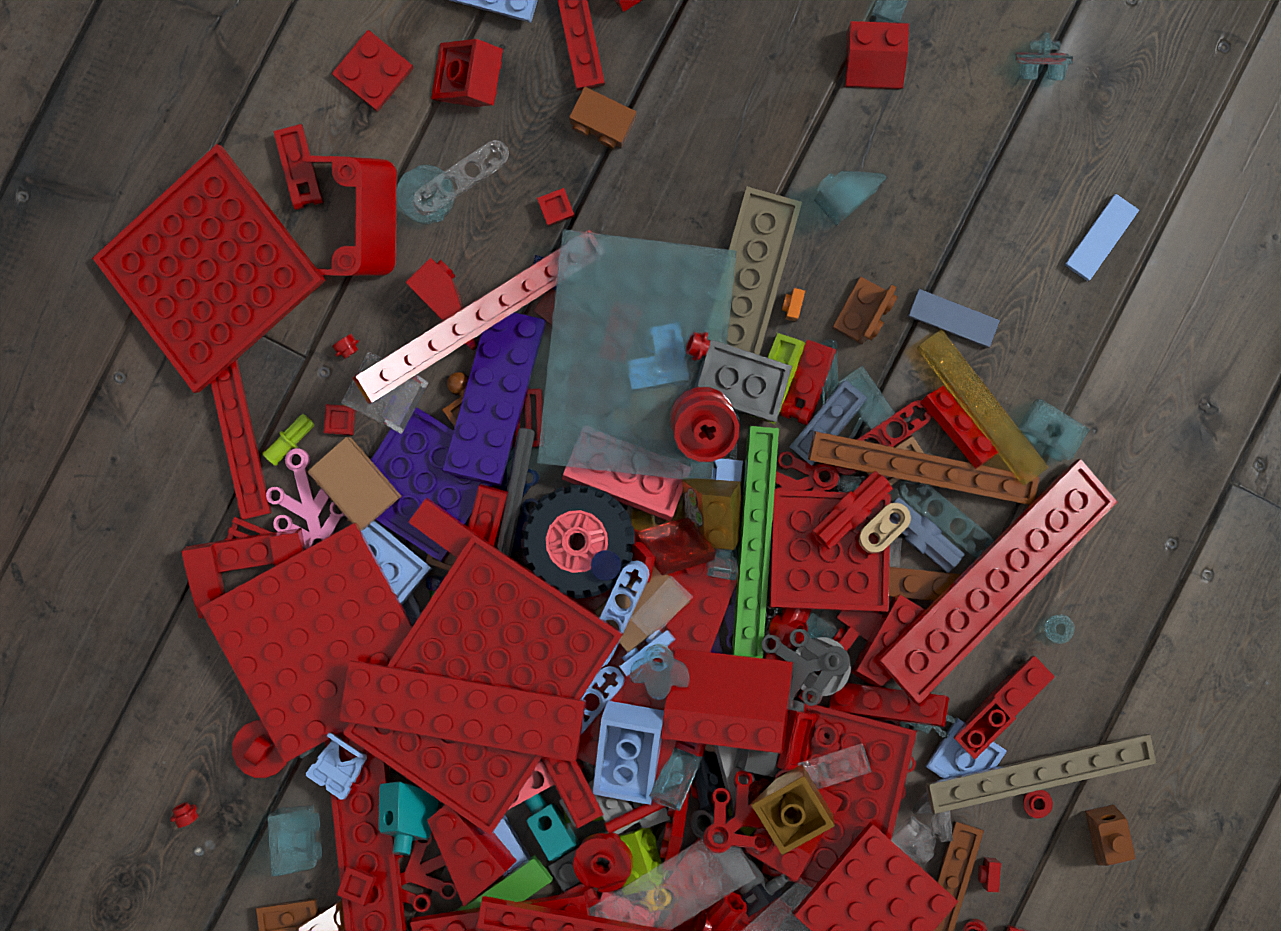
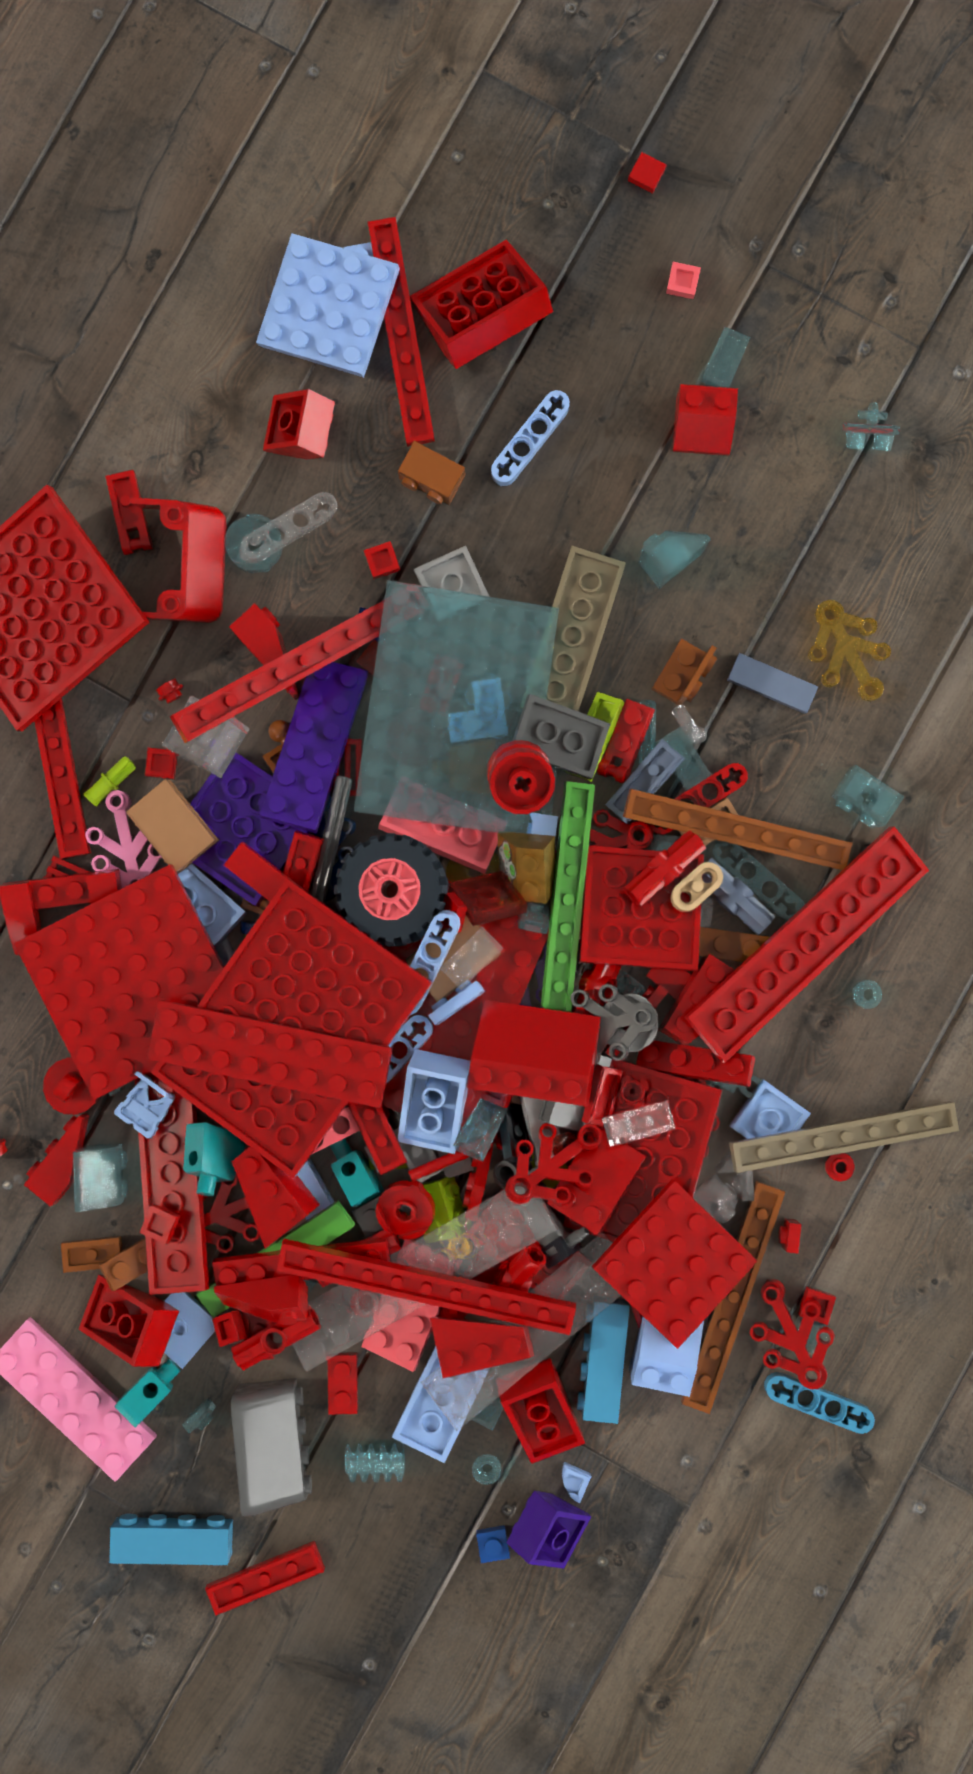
camera: 10 degrees right, 0 degrees up
red plate [332,30,414,112] -> none
clear blue tile [591,550,621,581] -> none
clear light blue plate [630,644,690,701] -> none
red plate [686,331,710,361] -> none
pearl gold slope [751,764,835,855] -> none
orange plate [782,288,805,322] -> none
clear yellow plate [917,329,1049,486] -> none
red plate [921,385,999,469] -> none
red slope [953,655,1055,760] -> none
light blue tile [1065,194,1139,281] -> none
dark orange torso [1085,804,1135,866] -> none
none -> red slope [24,1113,89,1207]
none -> light grey plate [414,545,490,622]
none -> light blue beam [491,390,570,486]
none -> clear arm [672,705,707,745]
none -> clear yellow plant [808,600,891,702]

